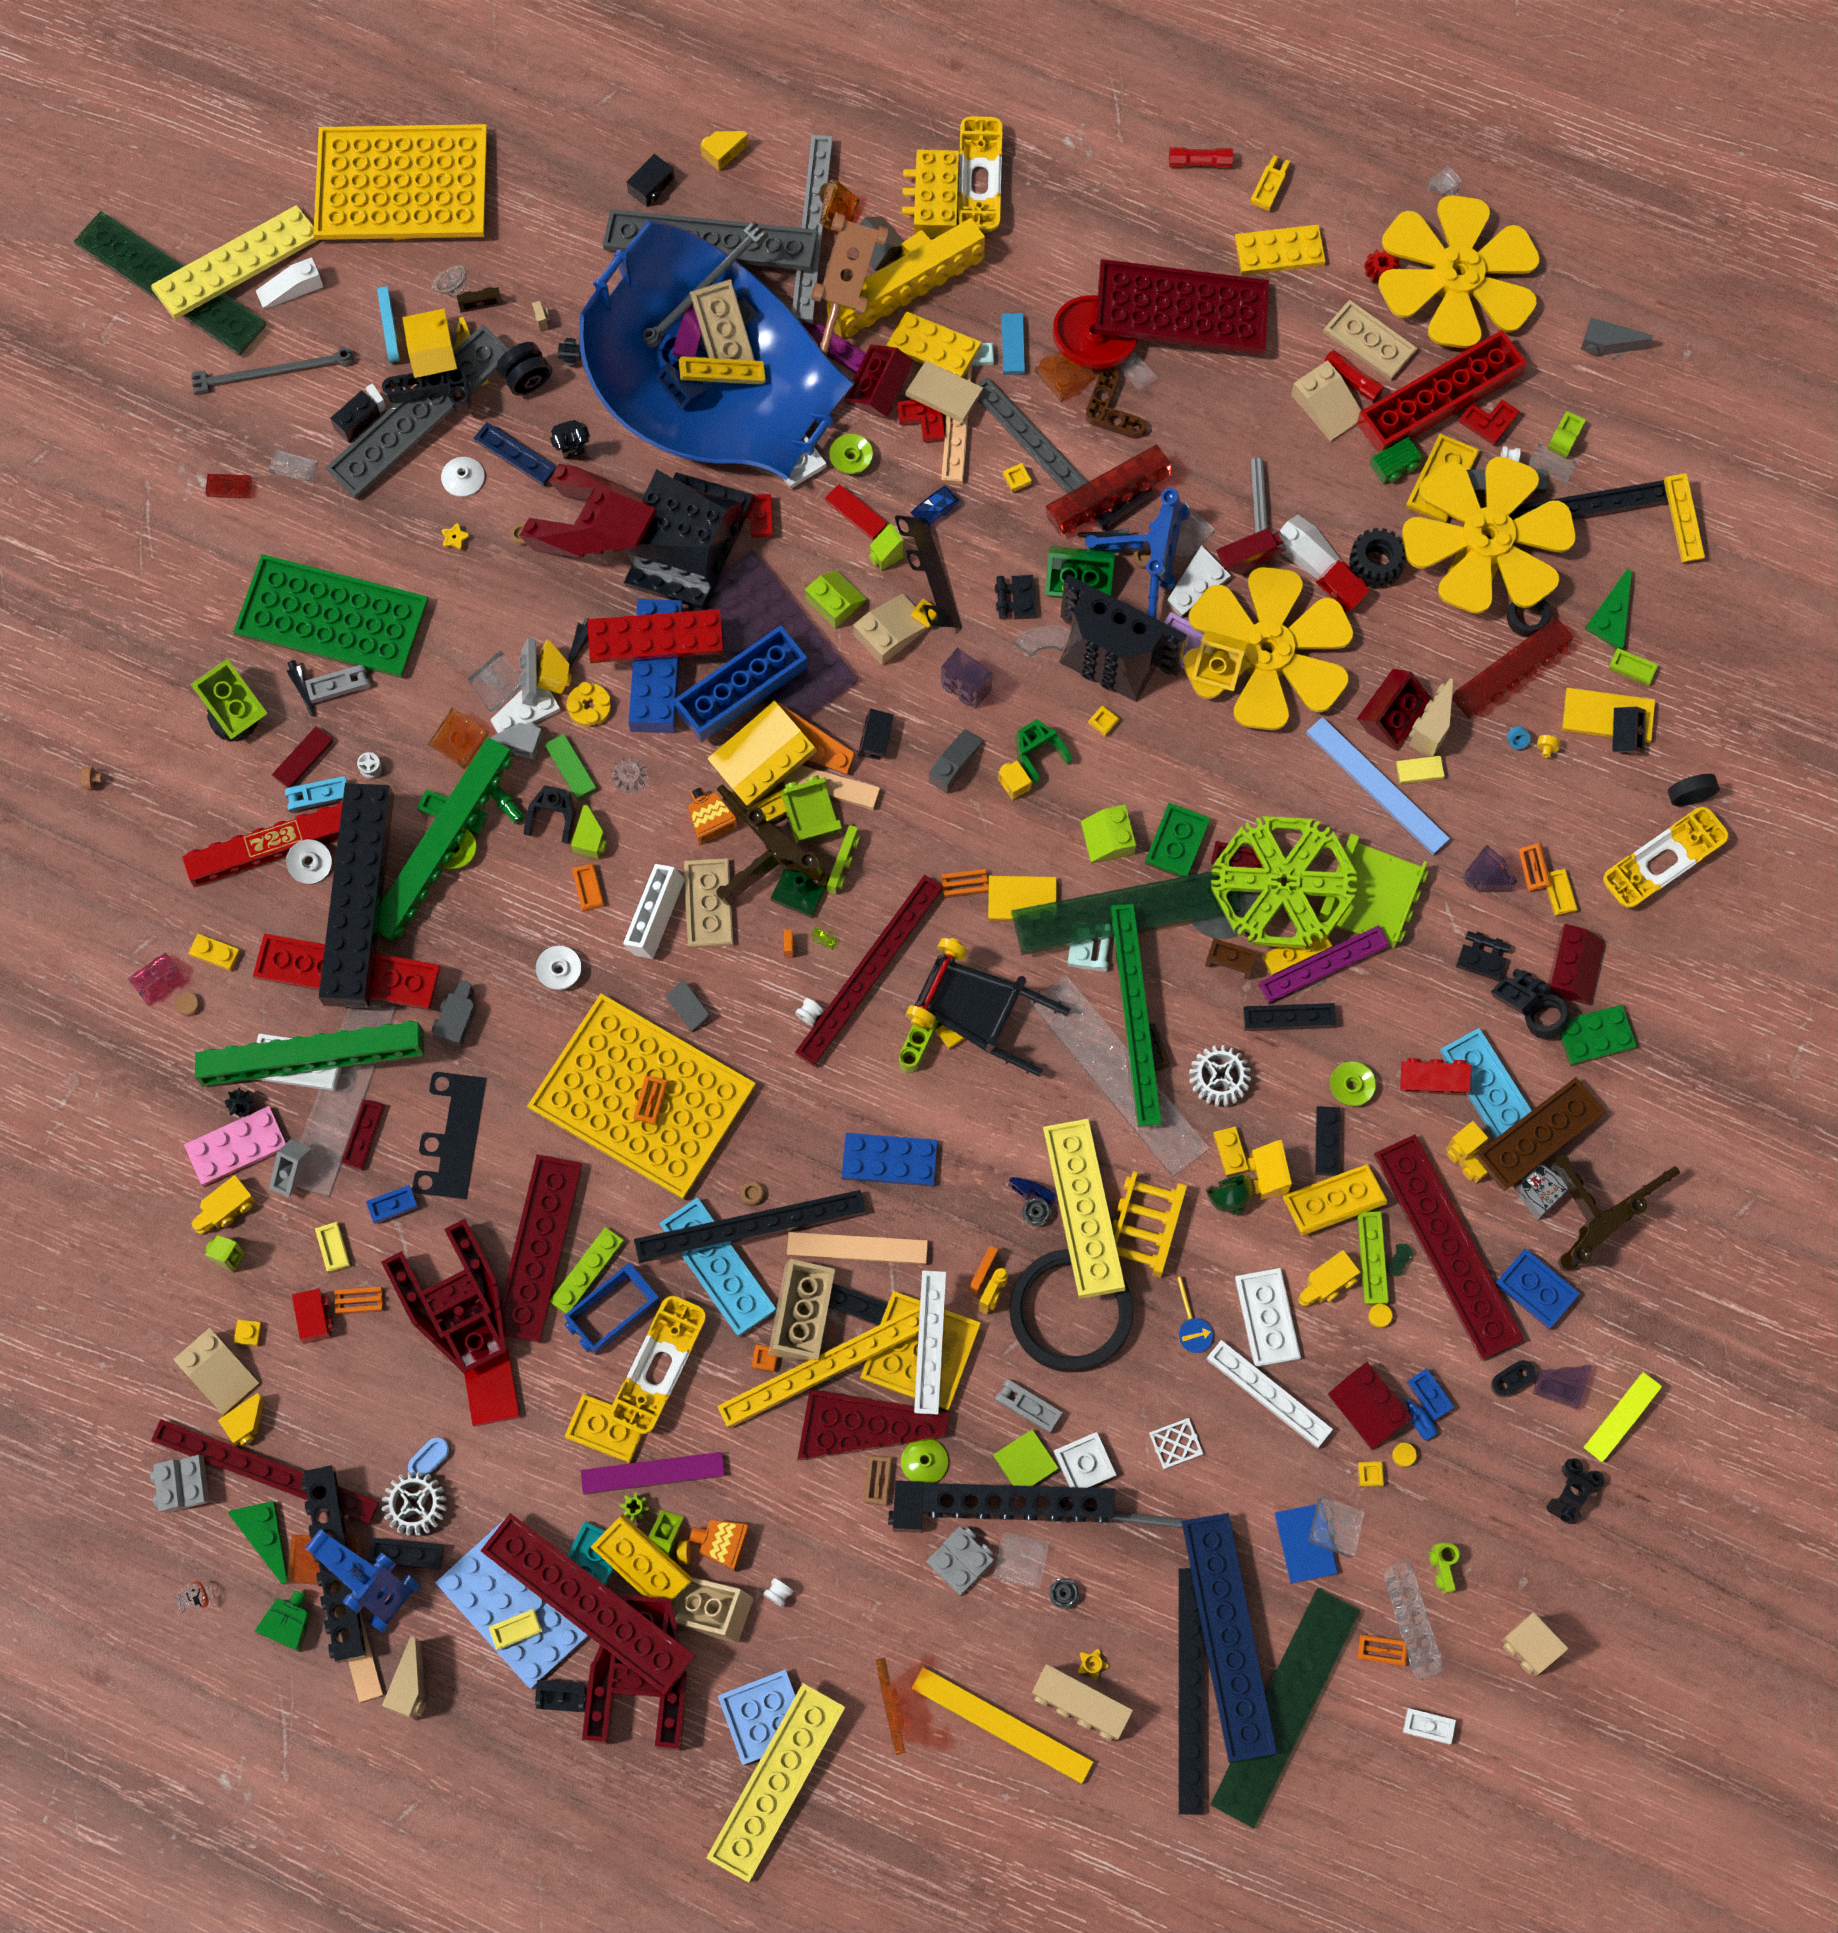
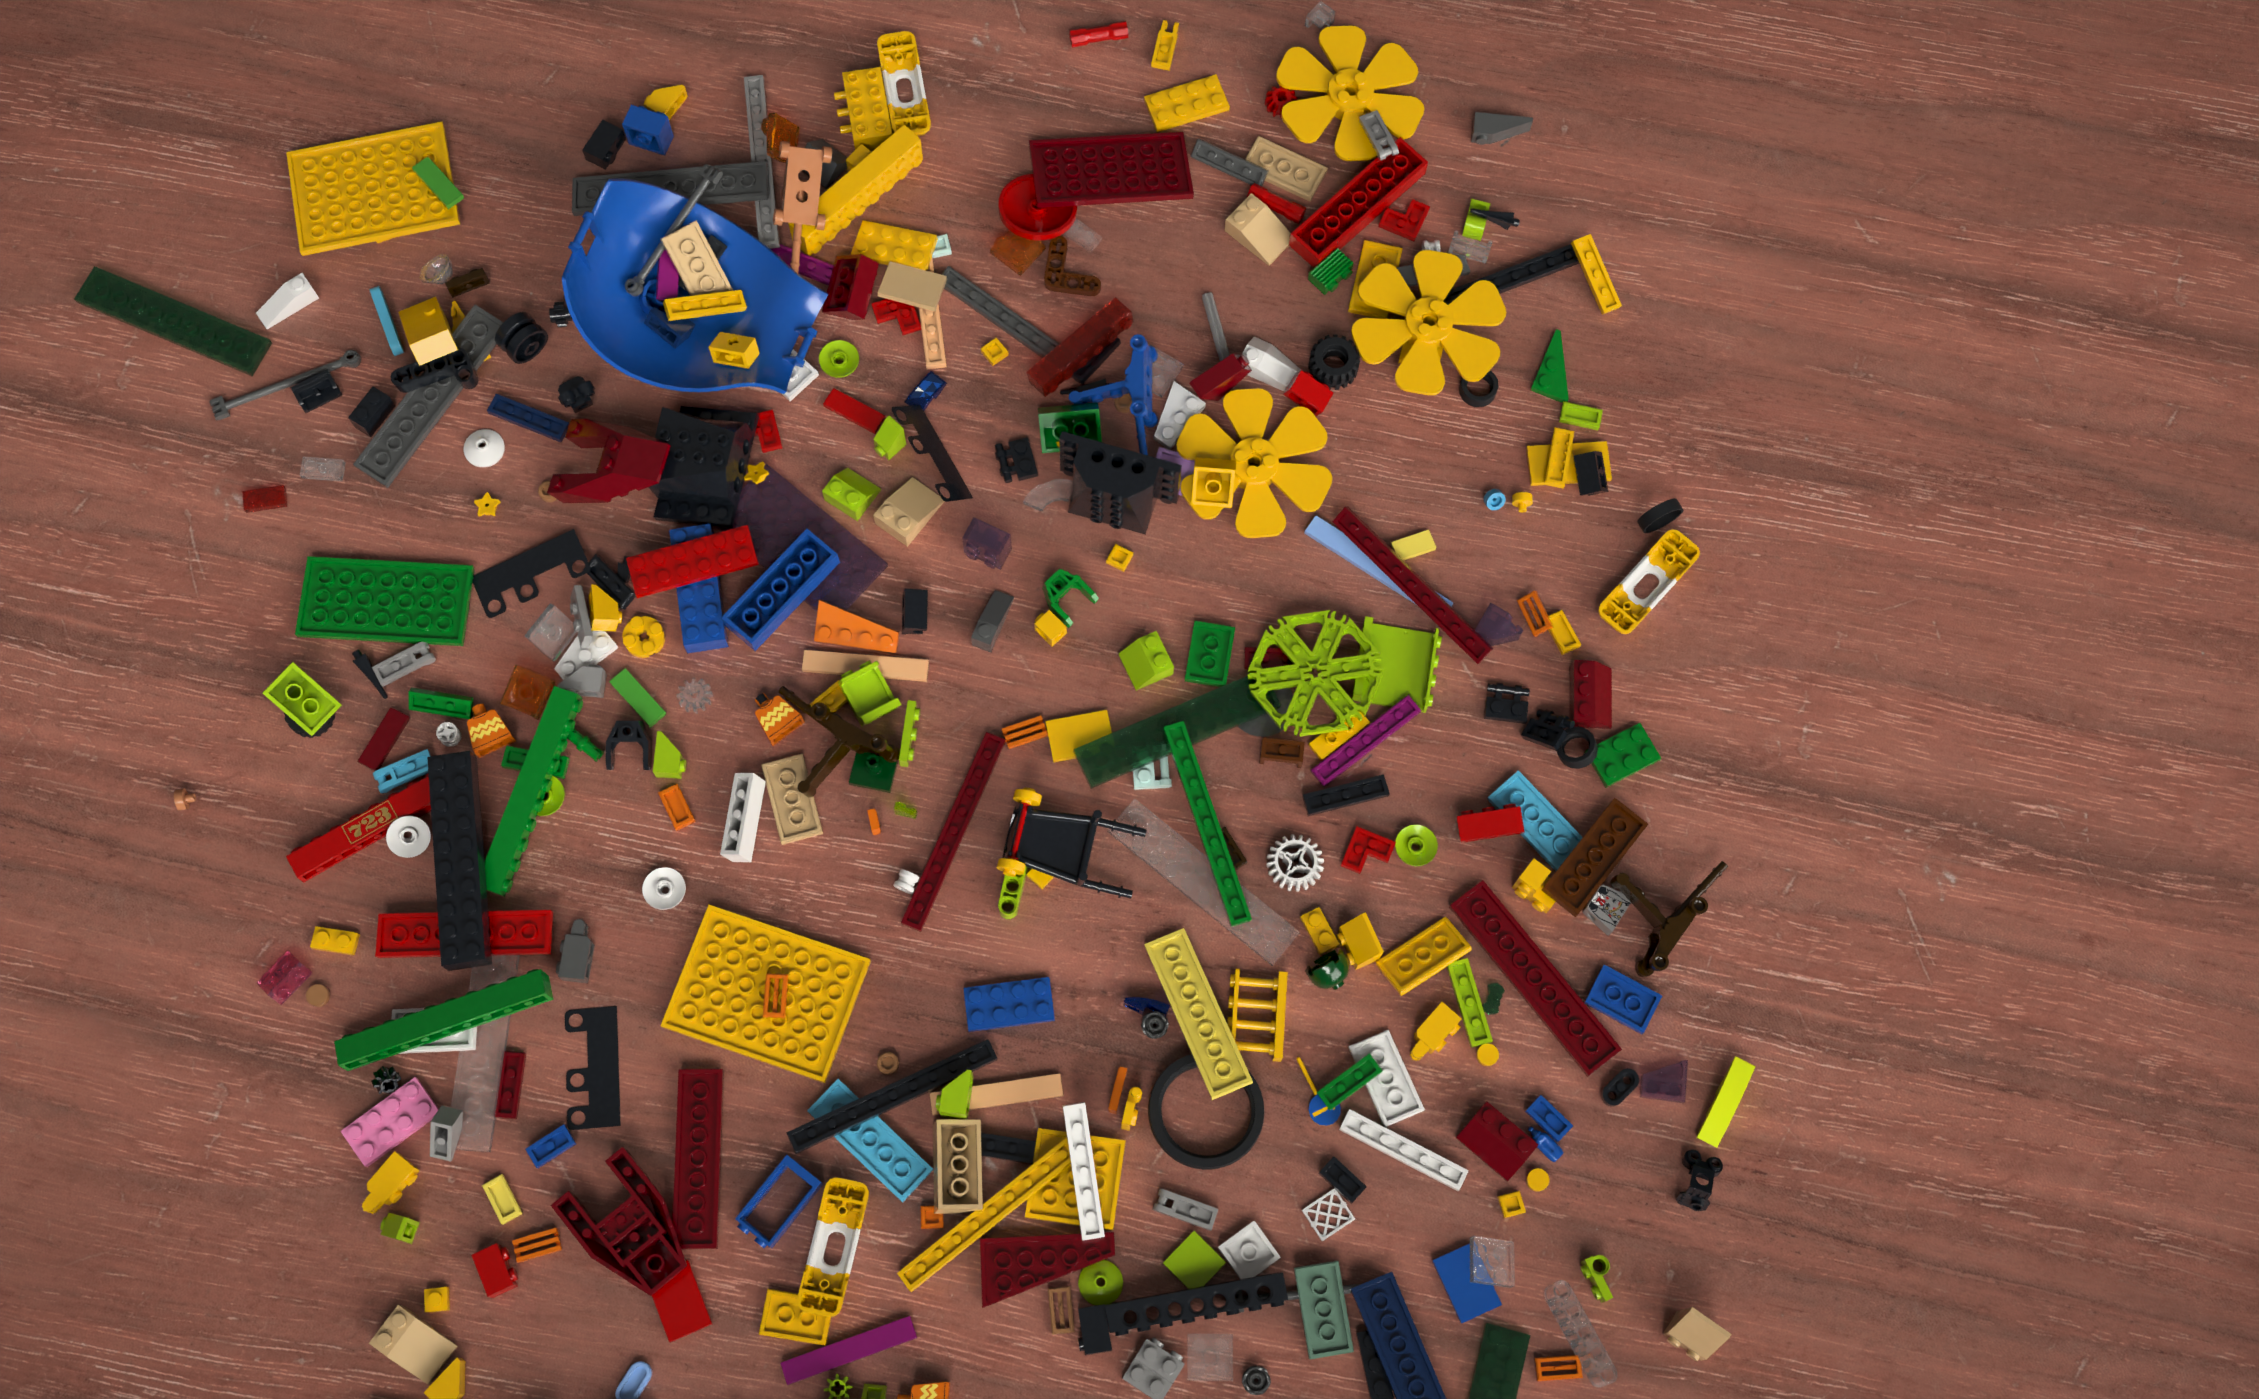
camera: 15 degrees left, 0 degrees up
light yellow plate [151,205,318,320] -> none
white tile [366,383,386,413] -> none
tan plate [532,301,550,331] -> none
lime plate [549,1227,624,1314] -> none
dark grey slope [666,980,710,1032] -> none
yellow slope [707,701,818,807] -> none
yellow tile [910,599,937,628] -> none
dark azure tile [1001,313,1025,375] -> none
black plate [1315,1106,1340,1176] -> none
dark red slope [1357,669,1433,750] -> none
tan slope [1409,678,1453,757] -> none
clear red brick [1452,617,1574,719] -> none
none -> black hinge [290,369,342,413]
none -> green plate [409,687,473,719]
none -> bright green tile [412,157,464,210]
none -> orange torso [467,704,516,758]
none -> black piece [473,529,591,618]
none -> black tile [583,554,636,610]
none -> blue brick [622,105,674,156]
none -> yellow brick [709,332,760,369]
none -> yellow plate [744,461,769,484]
none -> lime slope [936,1070,974,1120]
none -> dark grey tile [1191,138,1269,187]
none -> sand green tile [1294,1260,1354,1360]
none -> green plate [1317,1053,1383,1111]
none -> black plate [1318,1156,1367,1204]
none -> dark red plate [1332,506,1494,664]
none -> red plate [1341,826,1396,874]
none -> light grey plate [1359,110,1399,161]
none -> black piece [1470,209,1520,230]
none -> yellow plate [1544,427,1574,489]

